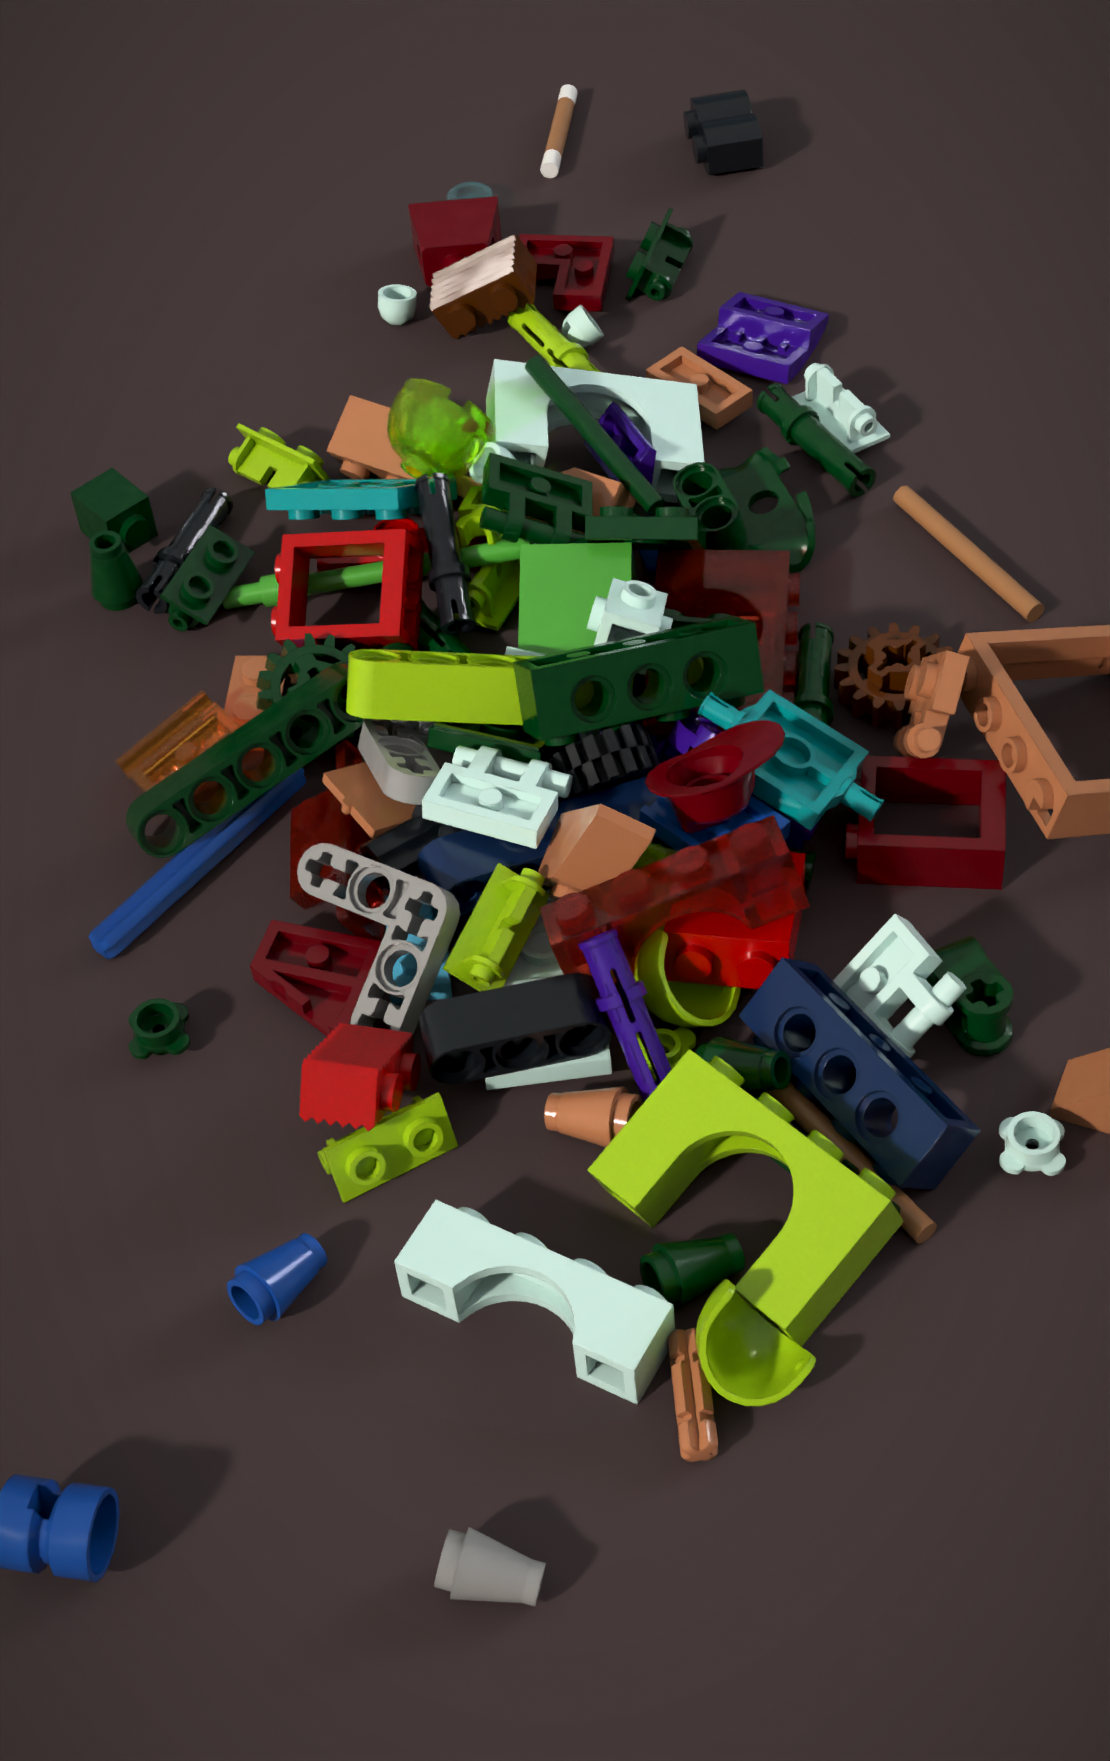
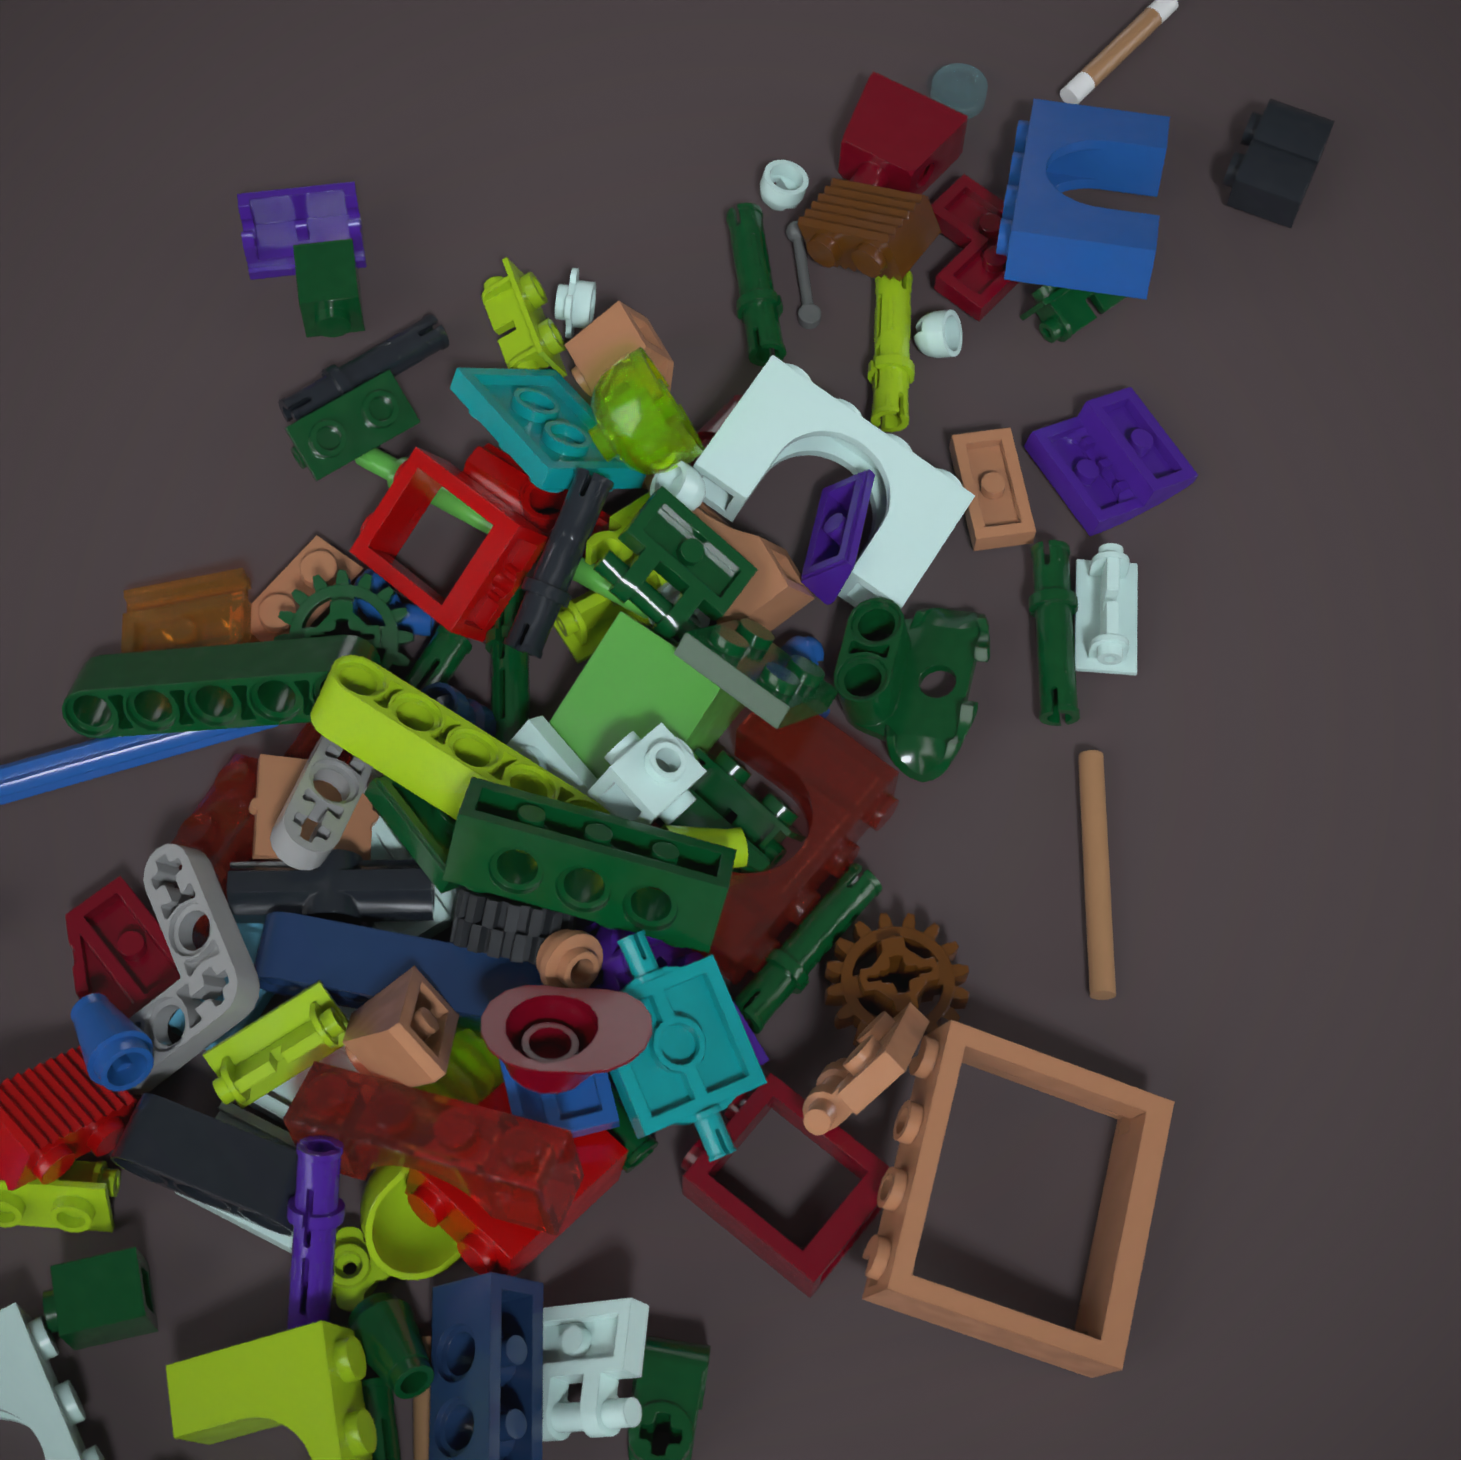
camera: 25 degrees right, 15 degrees up
dark green cone [89,531,144,611] -> none
light aqua plate [422,745,573,849] -> none
dark green bar [525,355,665,515] -> none
nougat cone [544,1086,643,1147] -> none
none -> dark green brick [42,1247,158,1351]
none -> blue cone [70,993,154,1091]
none -> dark purple hinge [237,181,367,280]
none -> nougat plate [536,929,603,988]
none -> light aqua plate [555,268,596,339]
none -> dark green pin [726,202,786,366]
none -> dark grey hinge [786,221,821,329]
none -> blue arch [996,99,1170,300]

